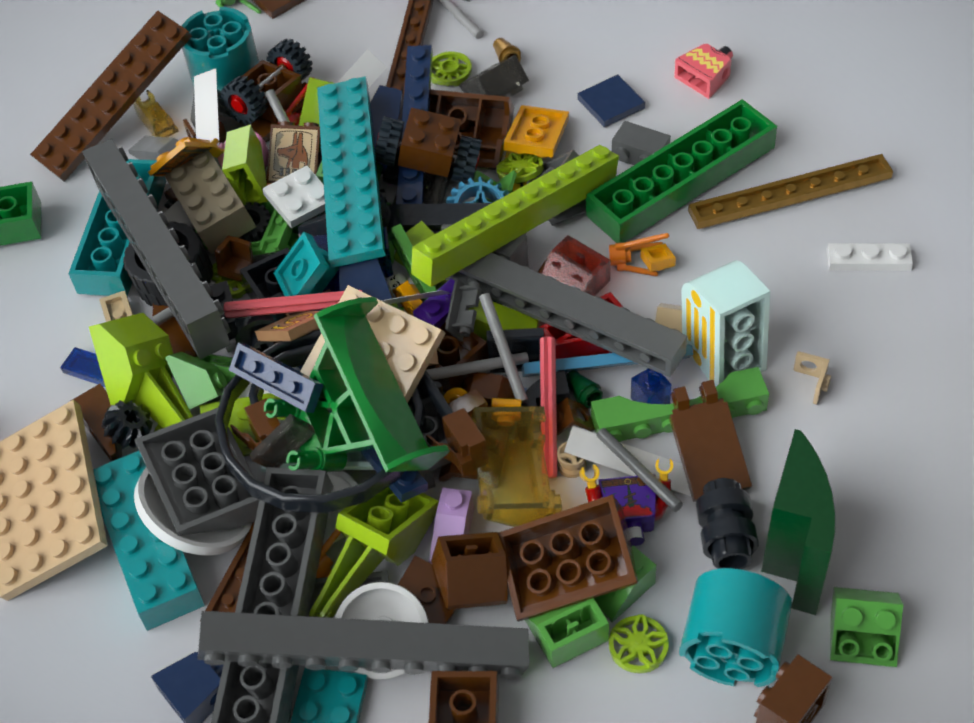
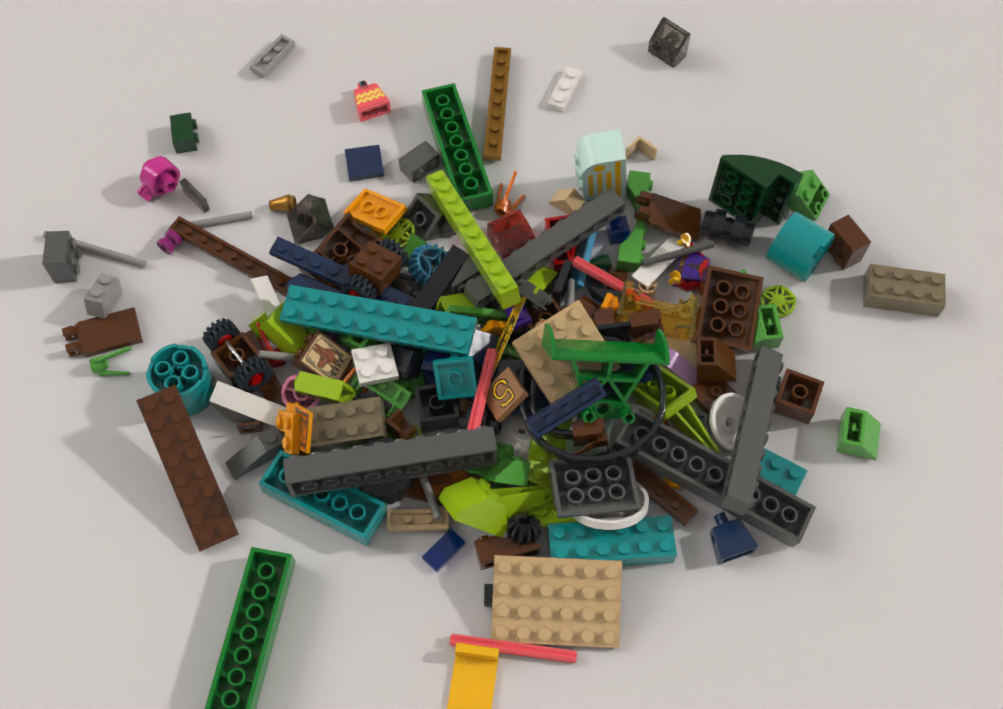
camera: 75 degrees left, 10 degrees up
clear yellow hinge [133,90,179,137] -> none
clear smoke tile [250,414,315,468] -> none
lime wheel [431,51,472,87] -> none
light grey bar [479,293,528,403] -> none
light orange plate [640,244,676,272] -> none

